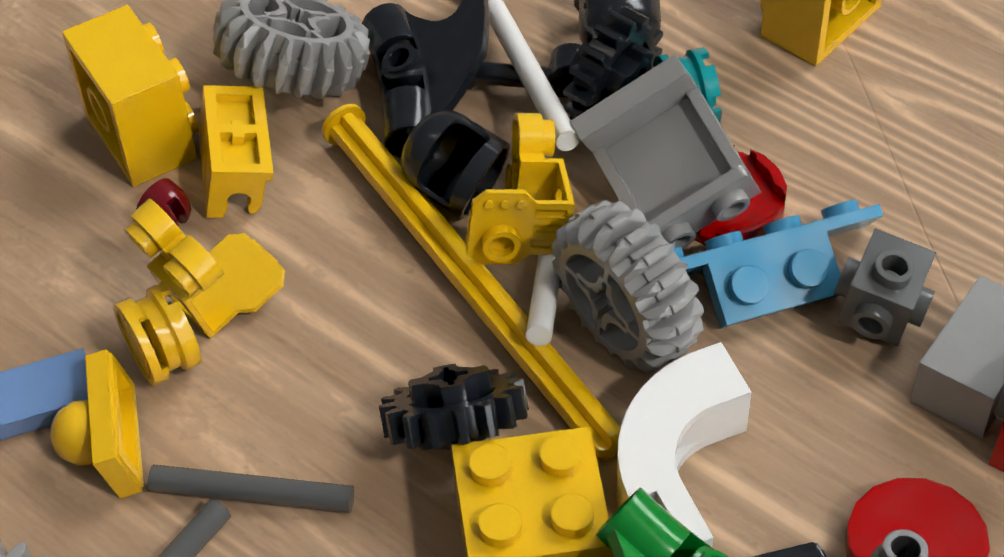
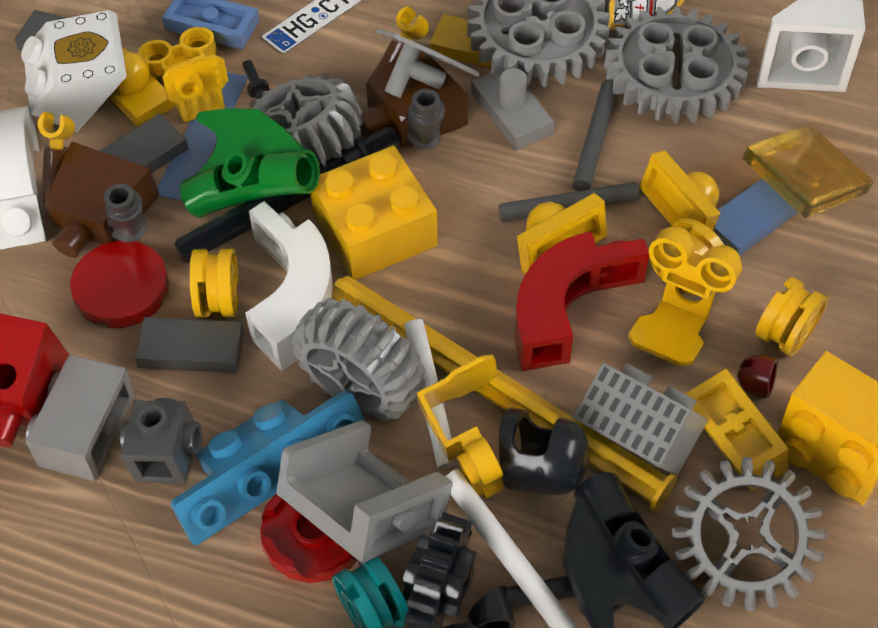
camera: 160 degrees right, 5 degrees up
black gear [378,363,529,452] -> none
none -> dark grey tile [135,317,244,373]
none -> yellow wheel [190,248,239,318]
none -> red arch [515,231,649,371]
none -> yellow tile [517,193,607,274]
none -> light grey brick [573,362,708,476]
none -> yellow wheel [755,276,829,357]

